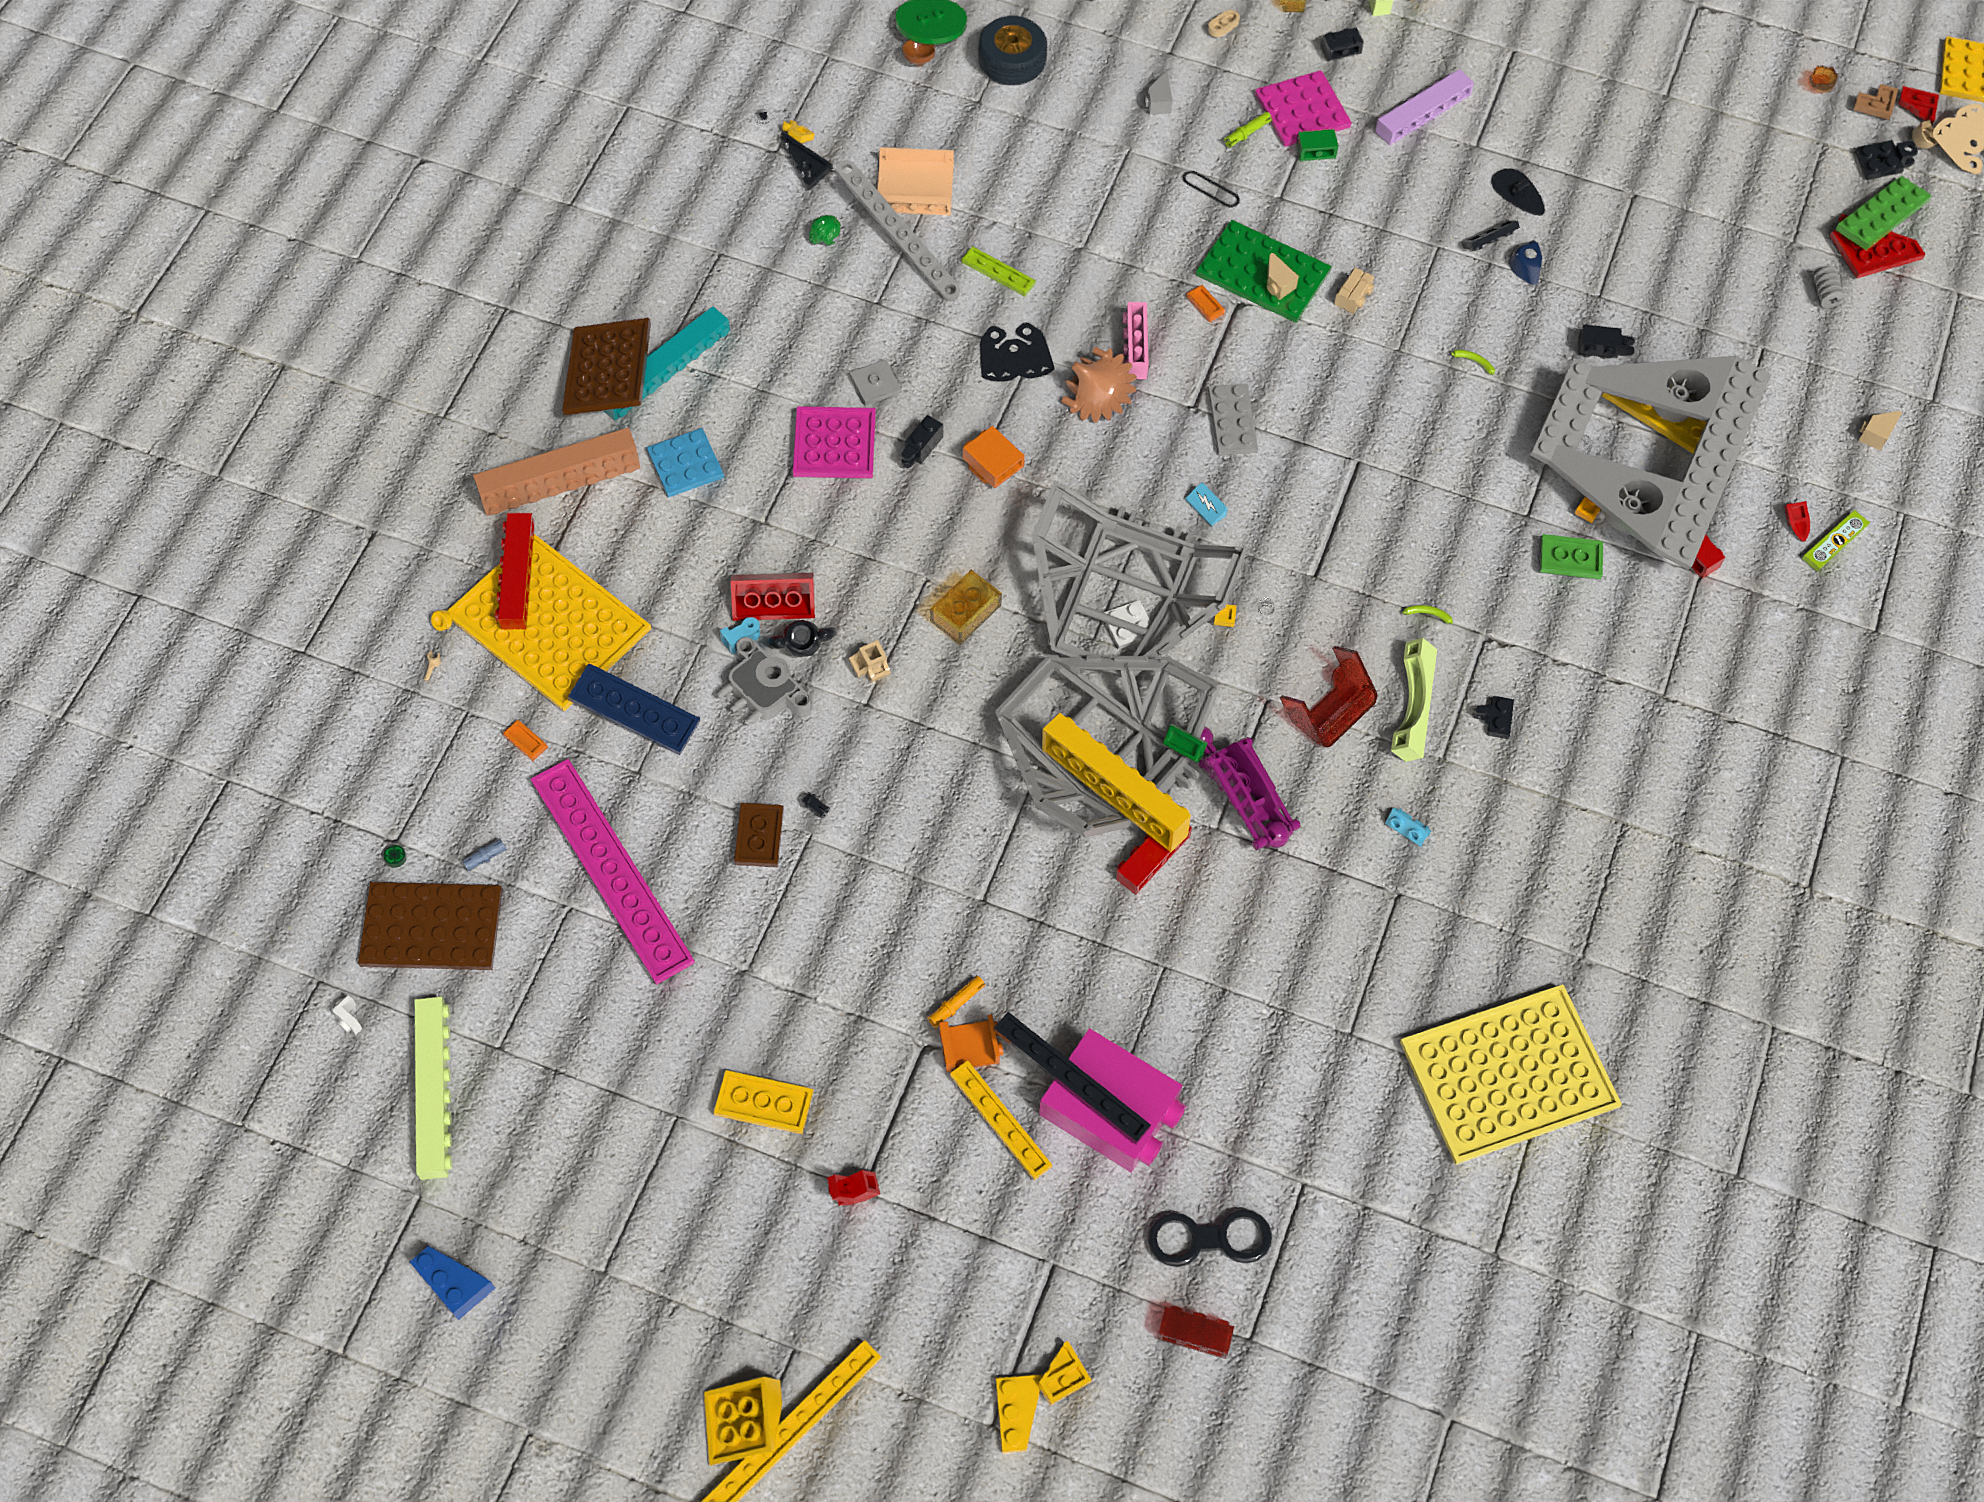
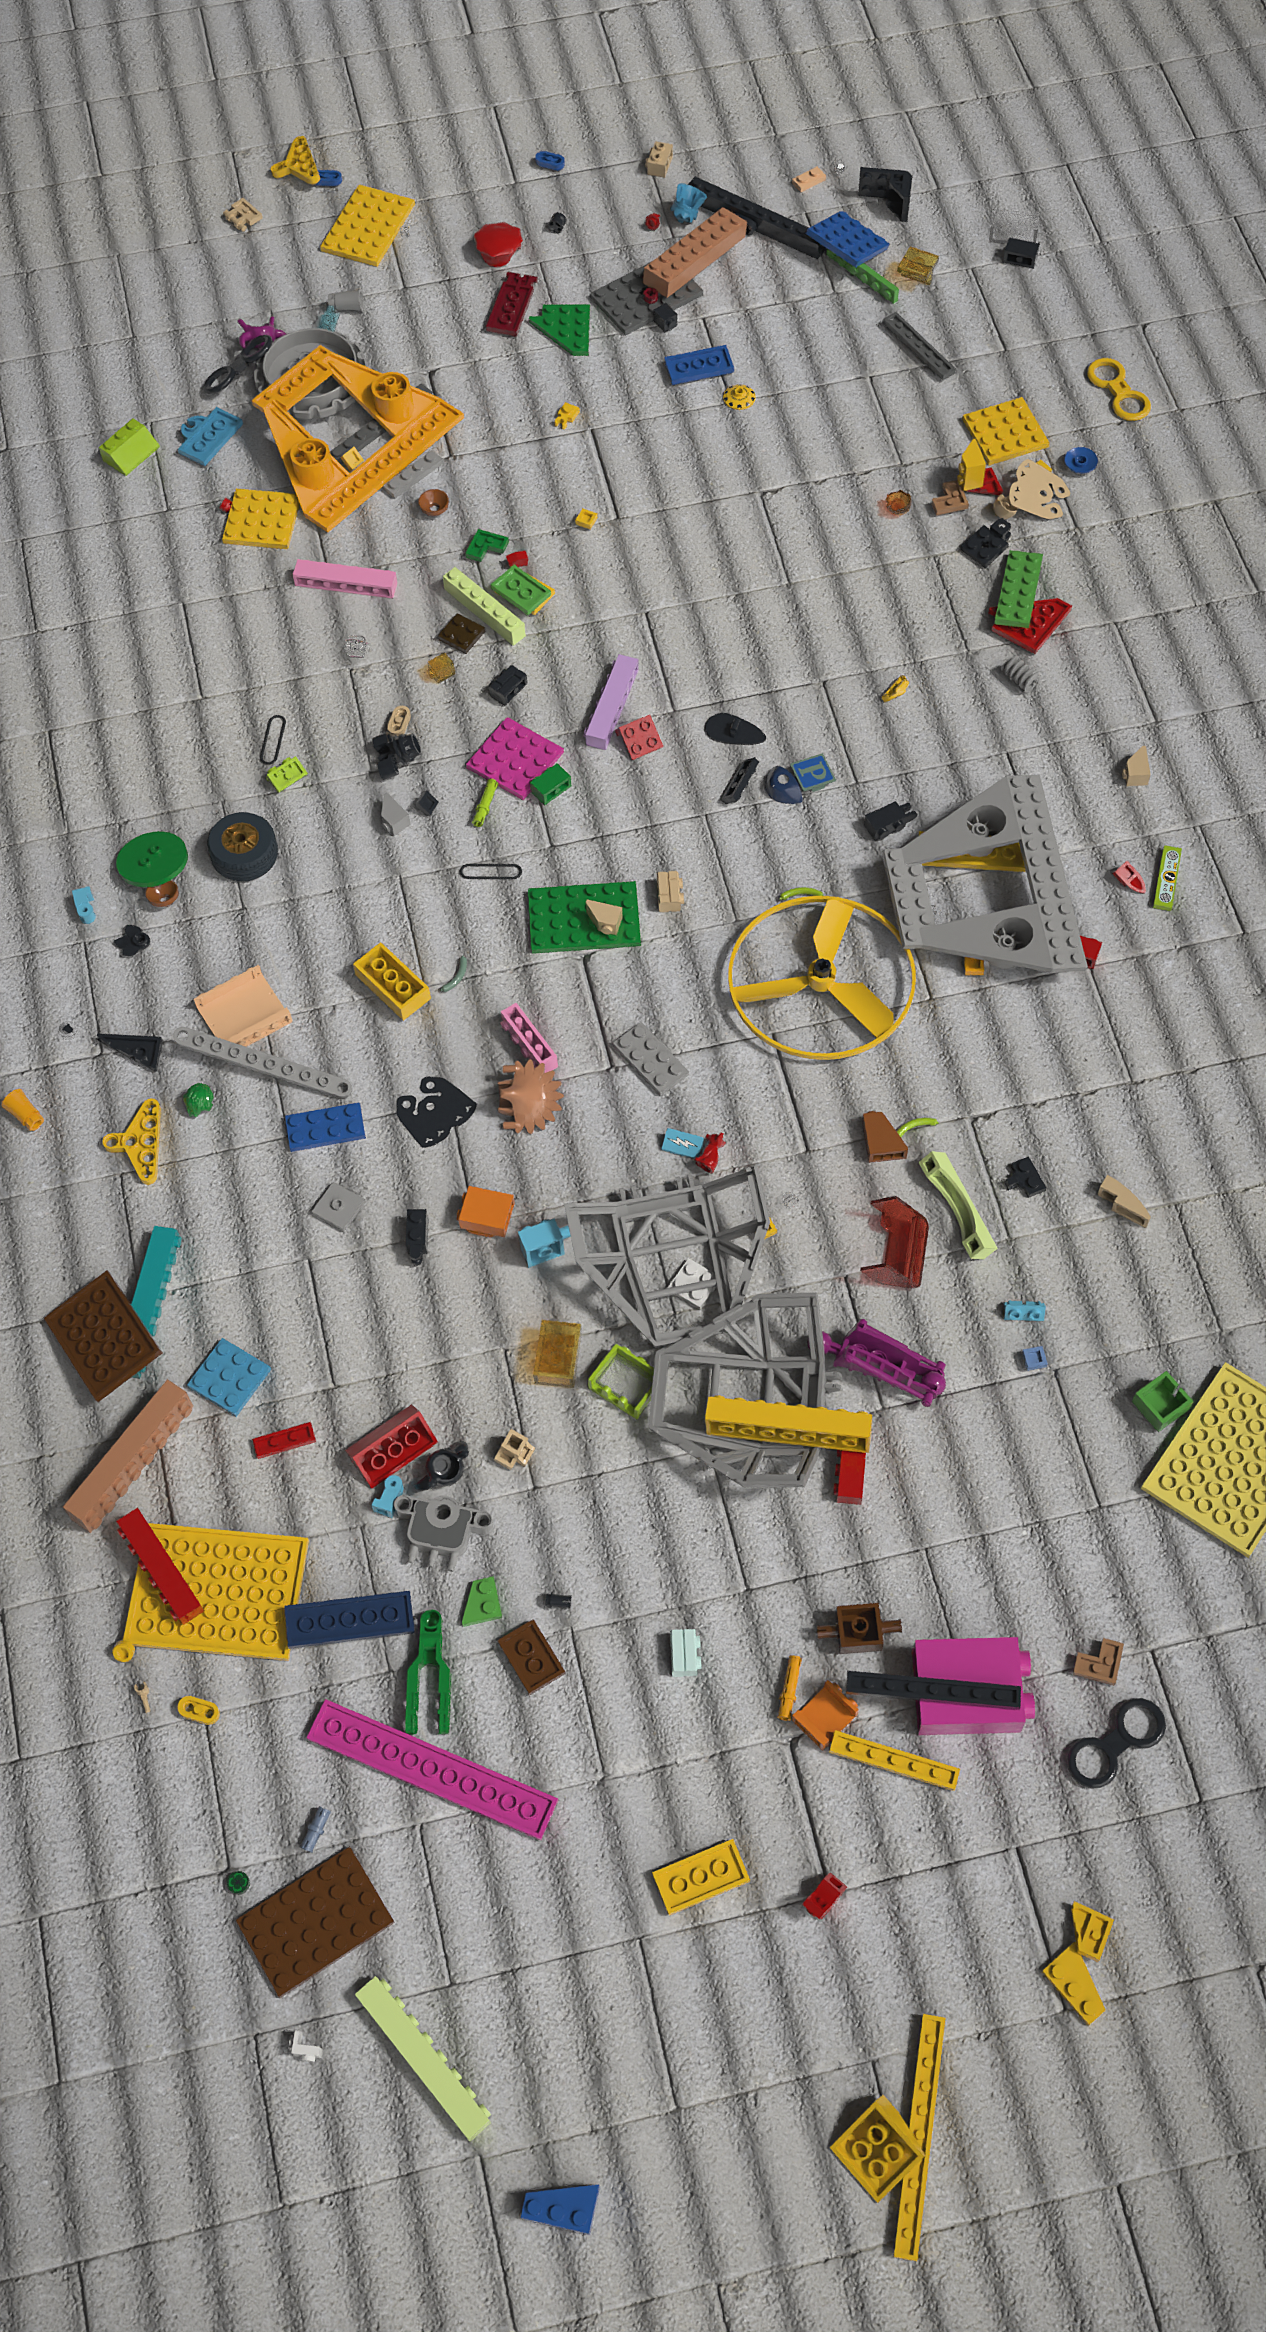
camera: 30 degrees left, 0 degrees up
orange tile [503,720,548,762] -> none
yellow plate [782,120,815,143] -> none
dark pink plate [793,406,876,478] -> none
lime tile [962,246,1036,297] -> none
clear red brick [1157,1306,1235,1359] -> none
green tile [1163,724,1208,762] -> none
orange tile [1186,285,1225,323] -> none
bright green plate [1540,534,1603,580] -> none
none -> light orange plant [1,1089,44,1131]
none -> medium azure leg [72,886,96,924]
none -> yellow beam [102,1098,161,1185]
none -> black plate [114,925,151,956]
none -> yellow plate [177,1696,220,1725]
none -> red tile [252,1422,316,1459]
none -> lime bracket [265,756,308,794]
none -> blue plate [285,1102,366,1152]
none -> yellow brick [353,942,431,1021]
none -> black beam [372,732,421,780]
none -> green piece [405,1610,452,1734]
none -> black plate [415,790,439,816]
none -> sand green piece [440,956,467,992]
none -> bright green wing [462,1576,502,1627]
none -> medium azure brick [518,1218,571,1268]
none -> window [588,1344,654,1420]
none -> bracket [615,714,663,760]
none -> light aqua brick [670,1629,701,1677]
none -> red animal [694,1132,726,1174]
none -> yellow piece [728,896,916,1060]
none -> piece [790,753,836,792]
none -> reddish brown brick [816,1603,902,1654]
none -> dark orange slope [862,1111,908,1163]
none -> yellow plate [881,675,909,702]
none -> yellow slope [957,439,986,491]
none -> medium blue plate [1022,1346,1048,1371]
none -> medium nougat plate [1073,1638,1124,1686]
none -> tan slope [1098,1175,1151,1228]
none -> bright green piece [1132,1371,1193,1432]

